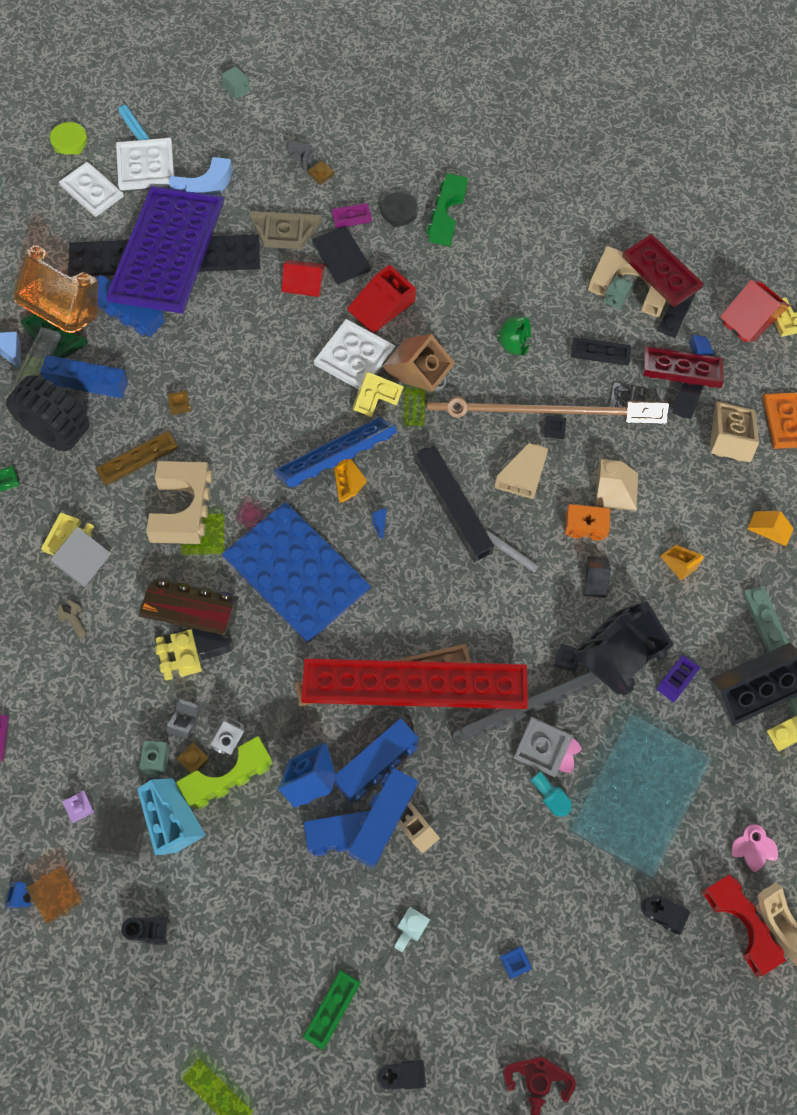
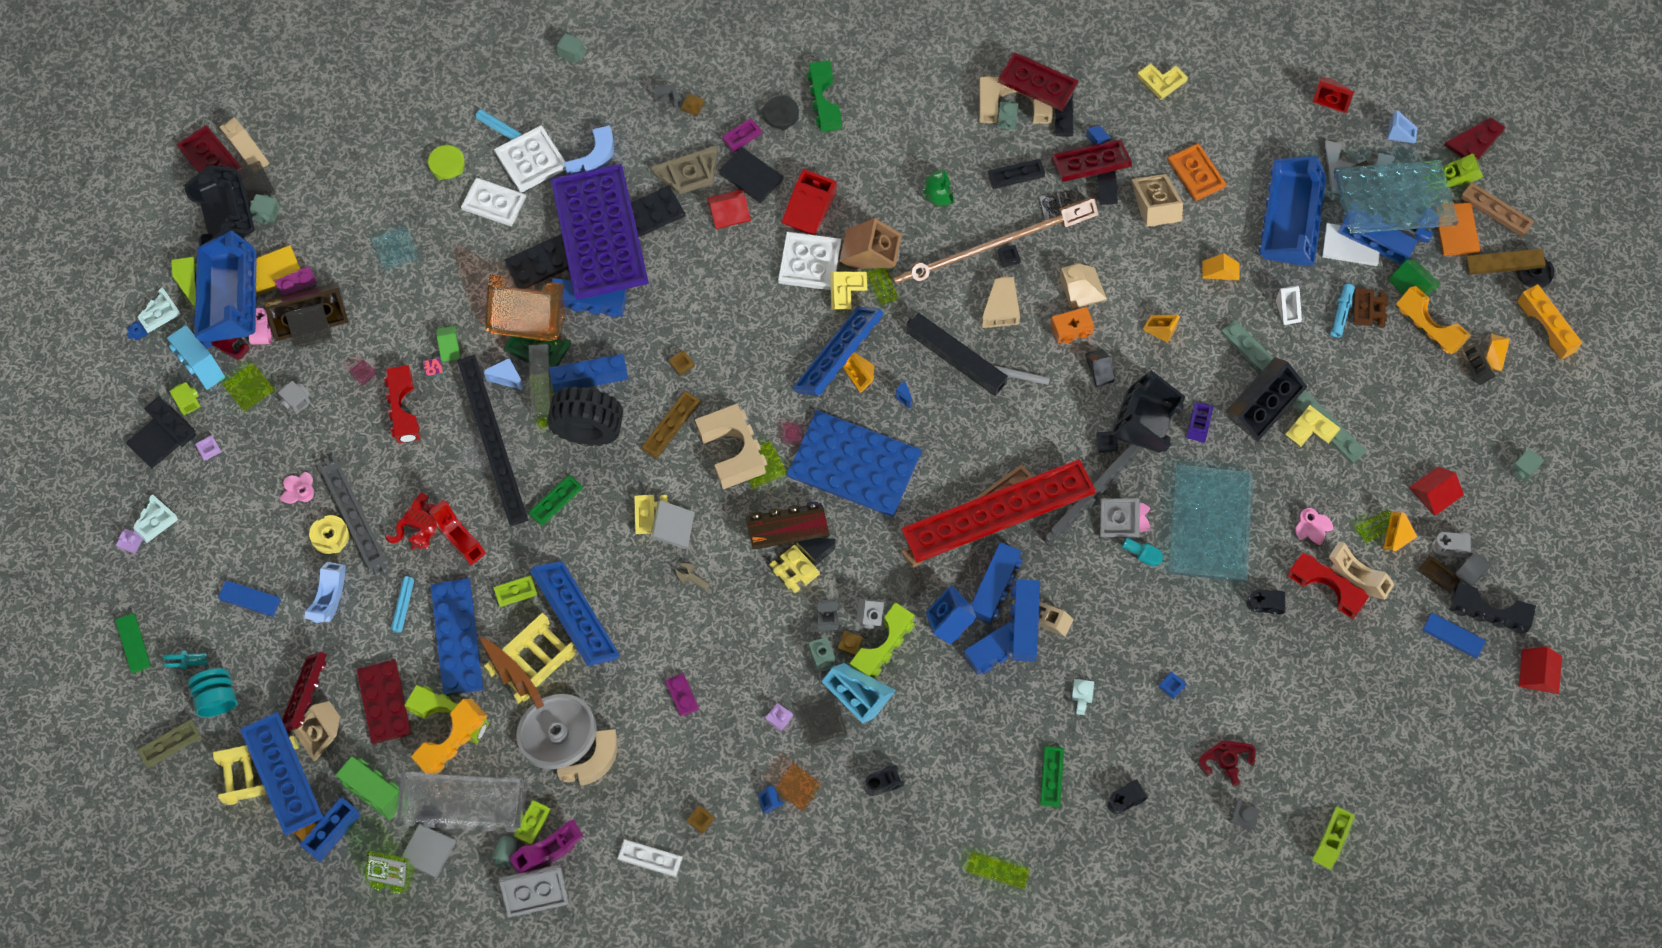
camera: 20 degrees left, 0 degrees up
slope [720,280,790,342] -> none

